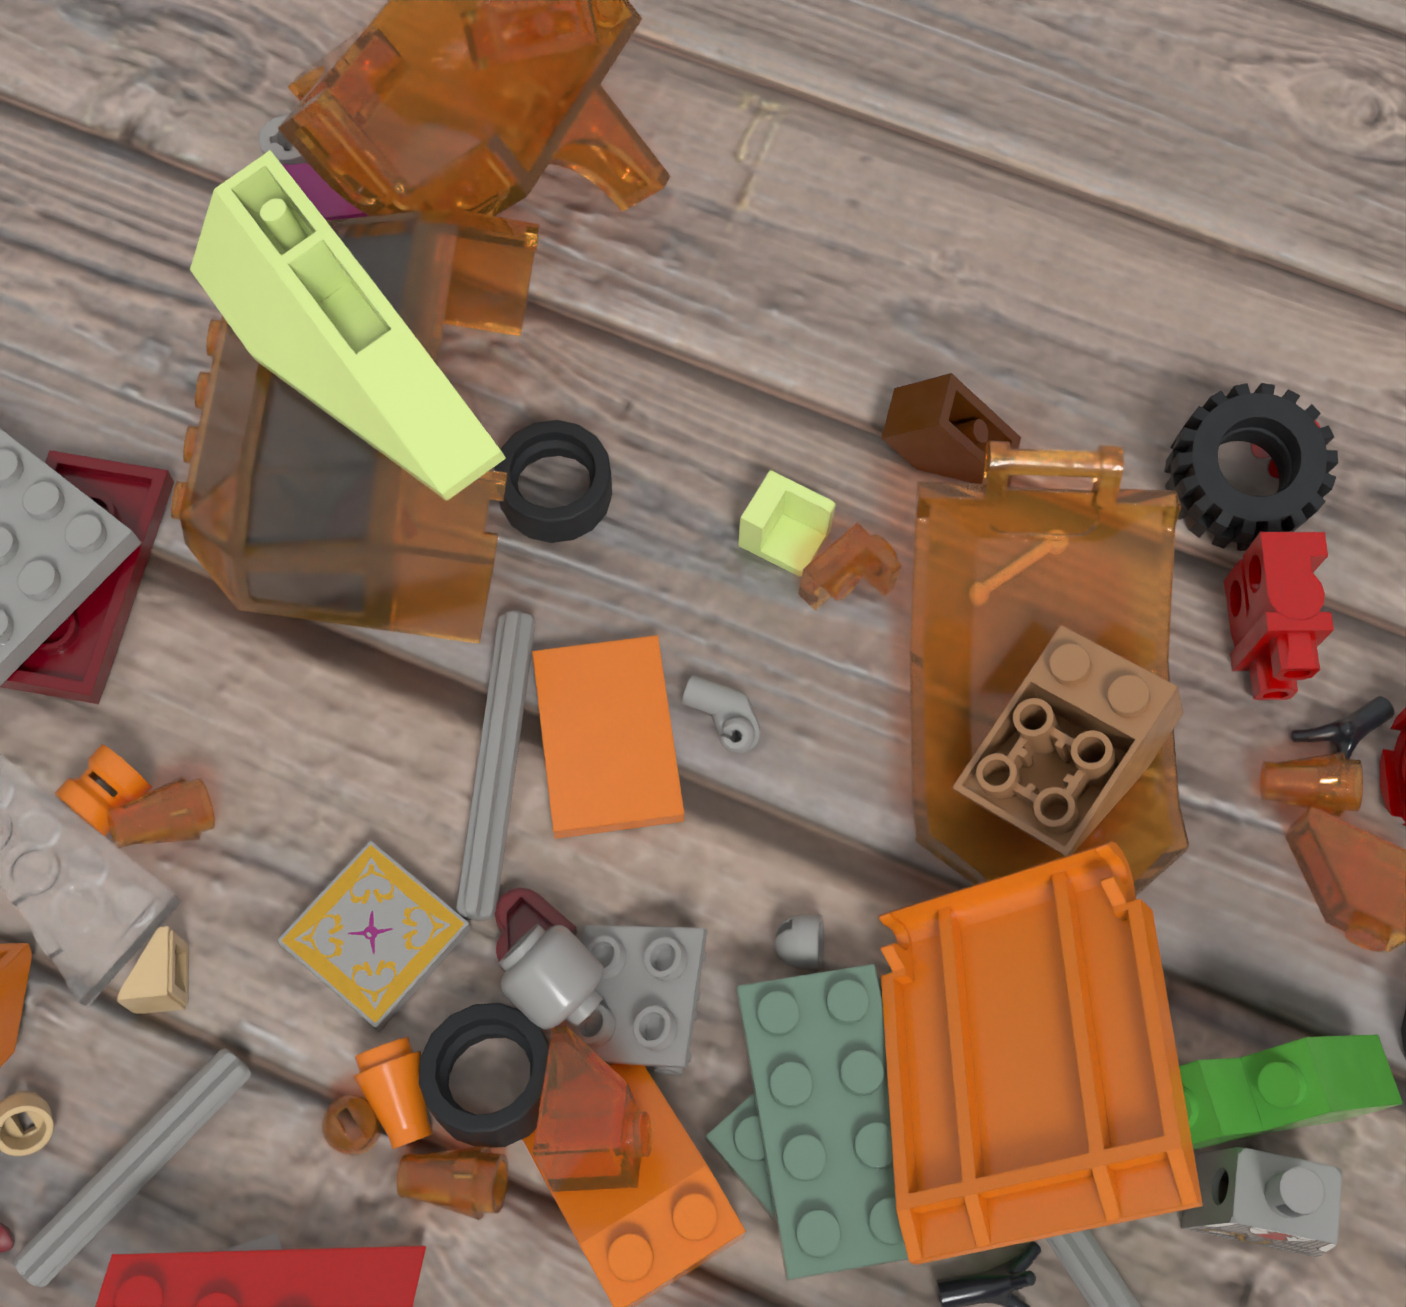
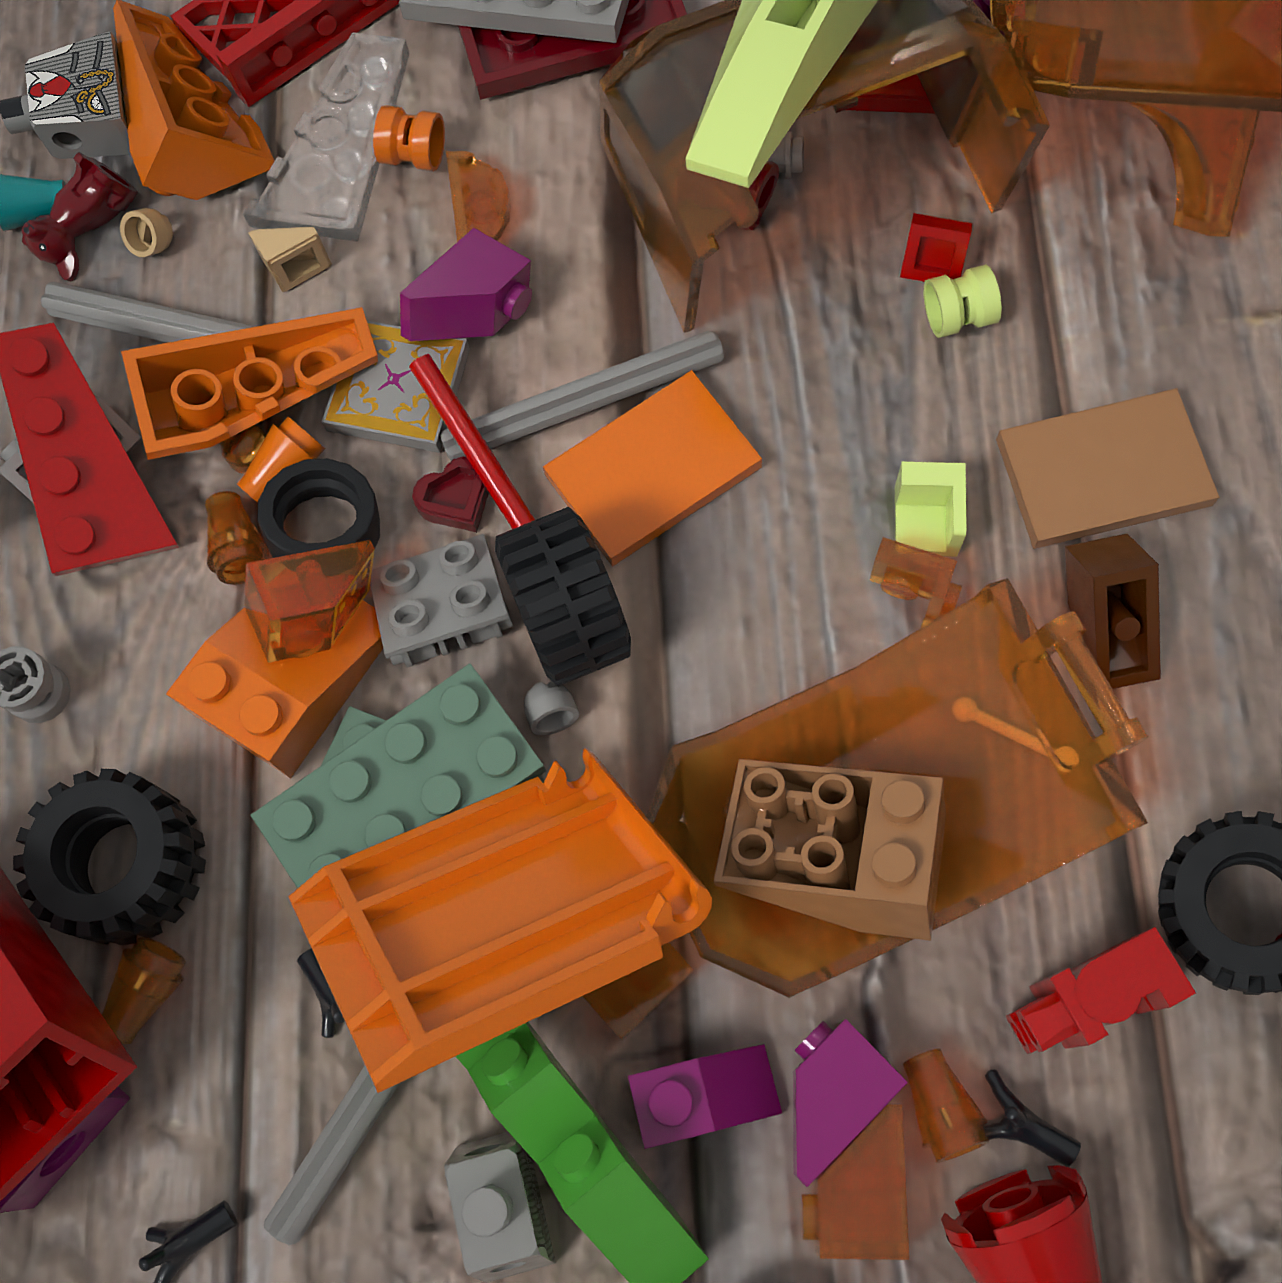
camera: 75 degrees right, 5 degrees up
clear orange cone [107,776,215,849] -> none
black tyre [494,420,613,543] -> none
light grey head [499,924,604,1030] -> none
light grey arm [682,674,760,753] -> none
none -> orange wedge [121,307,378,460]
none -> magenta slope [400,228,532,341]
none -> red bar [409,354,535,529]
none -> clear orange plate [446,151,511,242]
none -> black tyre [495,506,631,687]
none -> magenta slope [628,1044,783,1149]
none -> magenta slope [793,1019,908,1188]
none -> red tile [900,213,973,282]
none -> yellowish green wheel [923,264,1002,338]
none -> medium nougat tile [996,388,1220,549]

